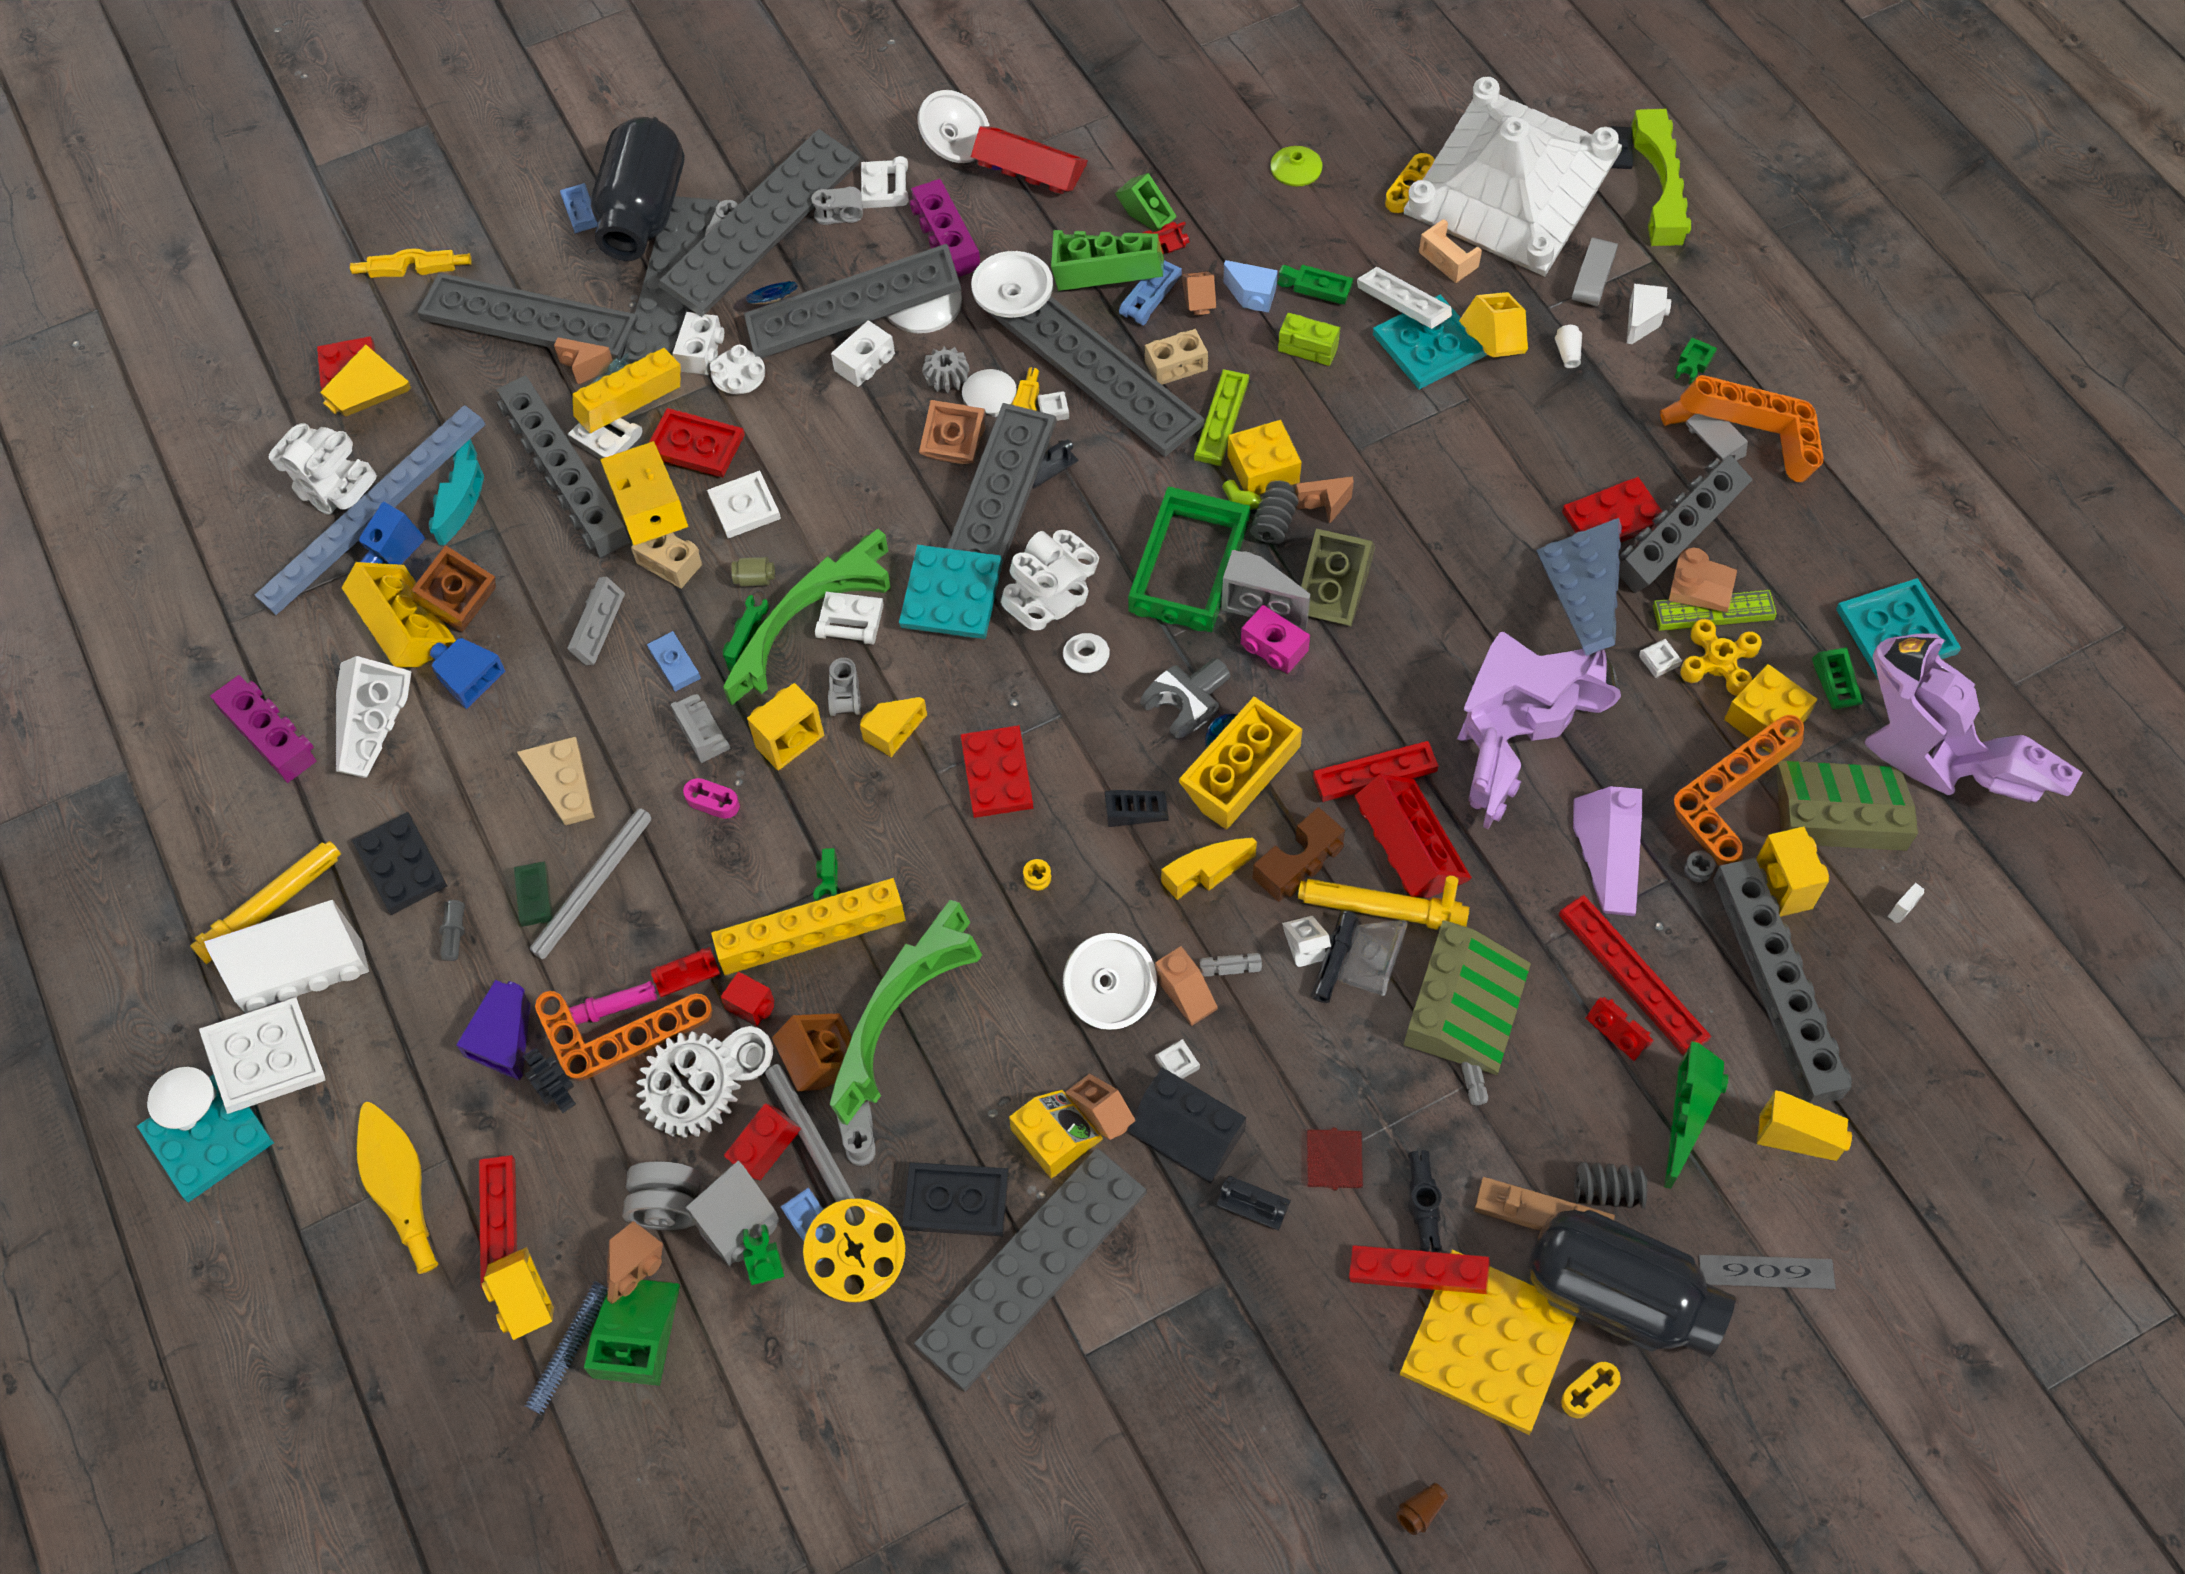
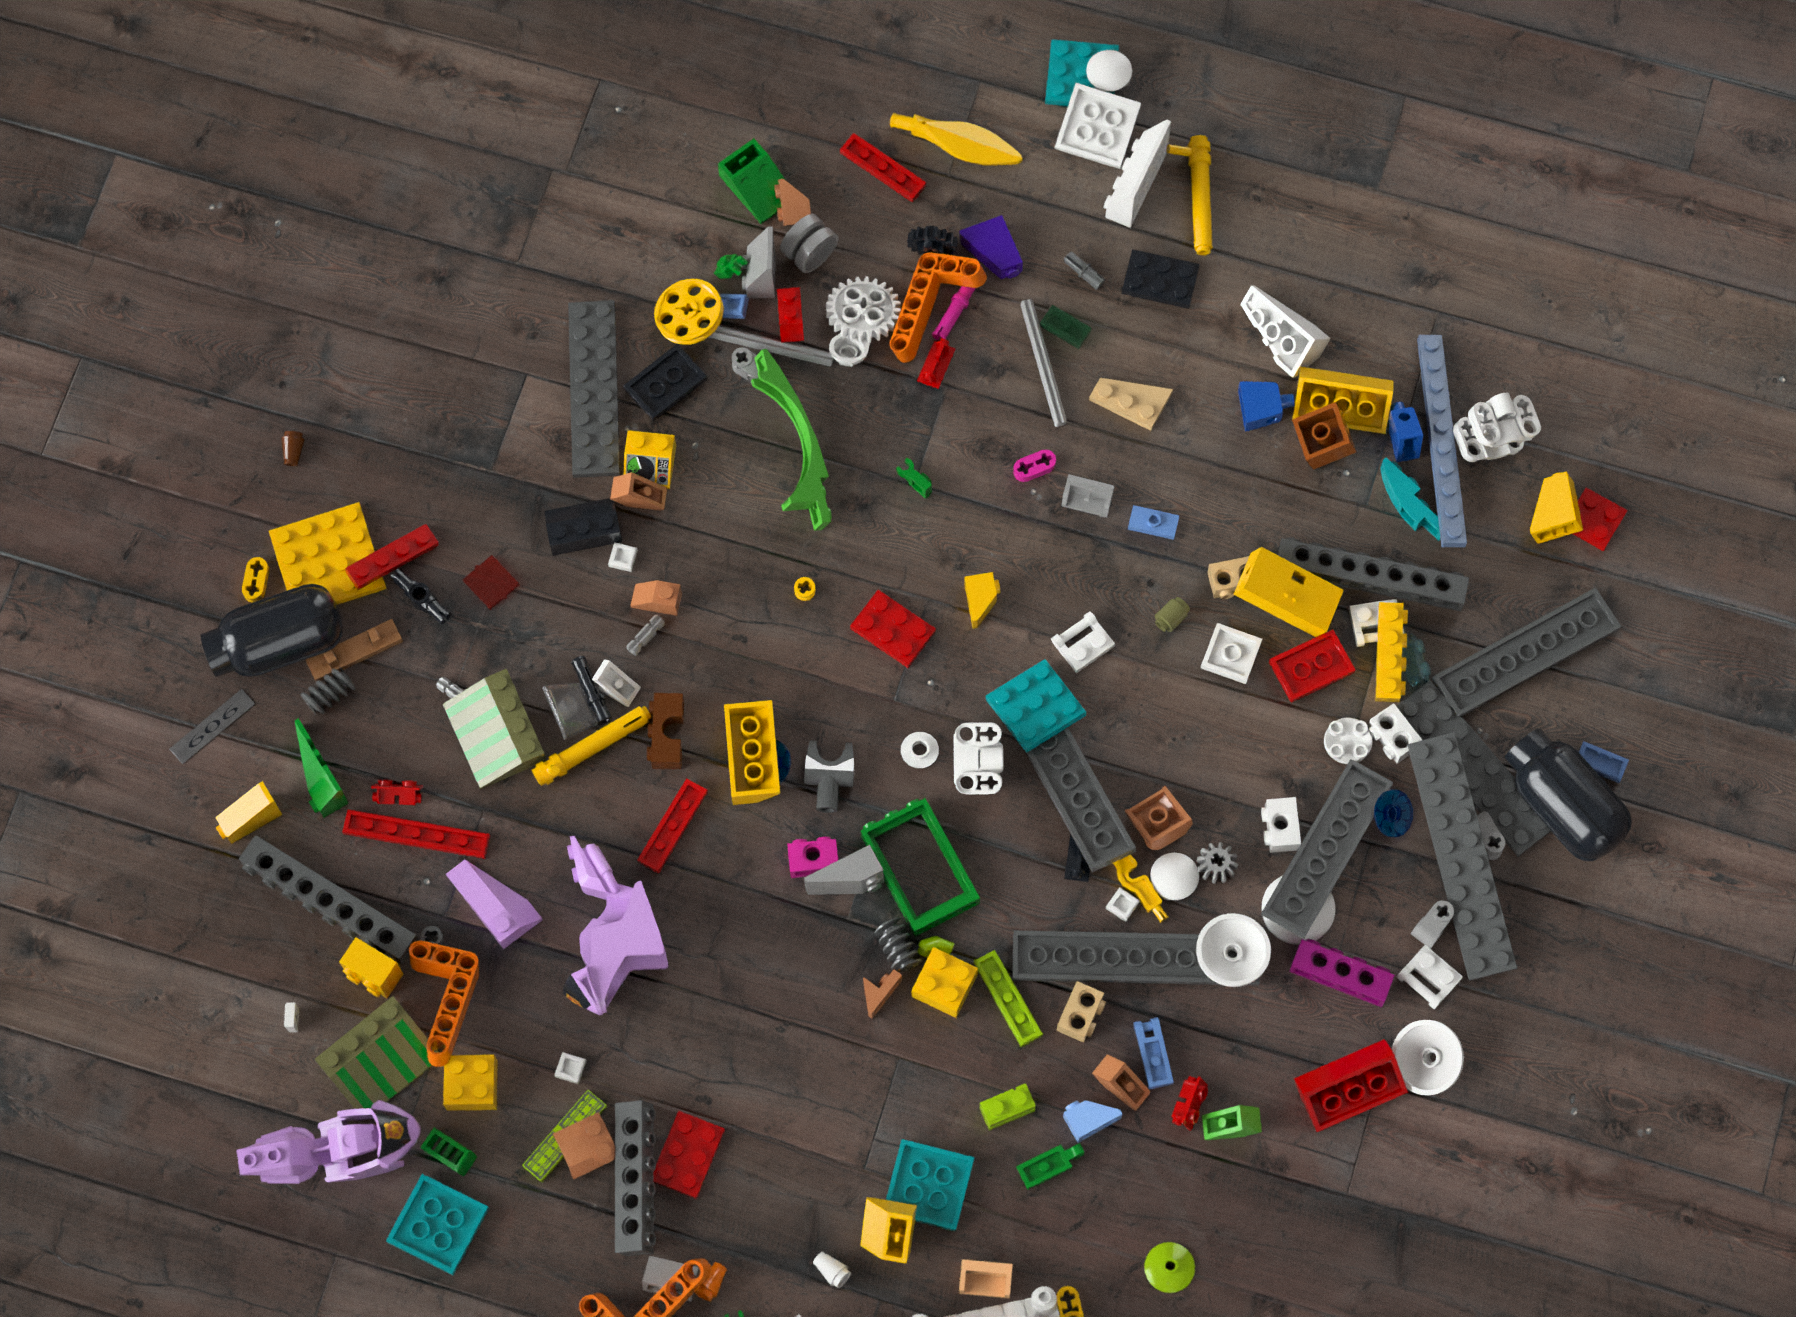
camera: 135 degrees right, 10 degrees up
magenta brick [210,675,317,783] -> none
yellow piece [350,249,472,278] -> none
yellow brick [482,1247,554,1340] -> none
sand blue axle [524,1281,607,1415] -> none
nougat slope [554,337,614,384] -> none
light grey hinge [567,577,625,665] -> none
yellow brick [711,878,906,975] -> none
red brick [721,972,774,1026] -> none
bright green slope [723,529,891,705] -> none
green plate [723,595,769,671] -> none
yellow brick [747,683,825,771] -> none
dark orange slope [772,1013,852,1091] -> none
light grey piece [828,658,861,716] -> none
bright green wedge [1051,230,1164,291] -> none
white dish [1063,933,1157,1030] -> none
black slope [1104,790,1169,827] -> none
yellow slope [1161,838,1257,900] -> none
black hinge [1217,1176,1291,1231] -> none
olive slope [1301,528,1375,626] -> none
red slope [1355,774,1472,898] -> none
white plate [1357,267,1452,329] -> none
sand blue wing [1536,518,1622,656] -> none
yellow gear [1680,619,1762,696] -> none

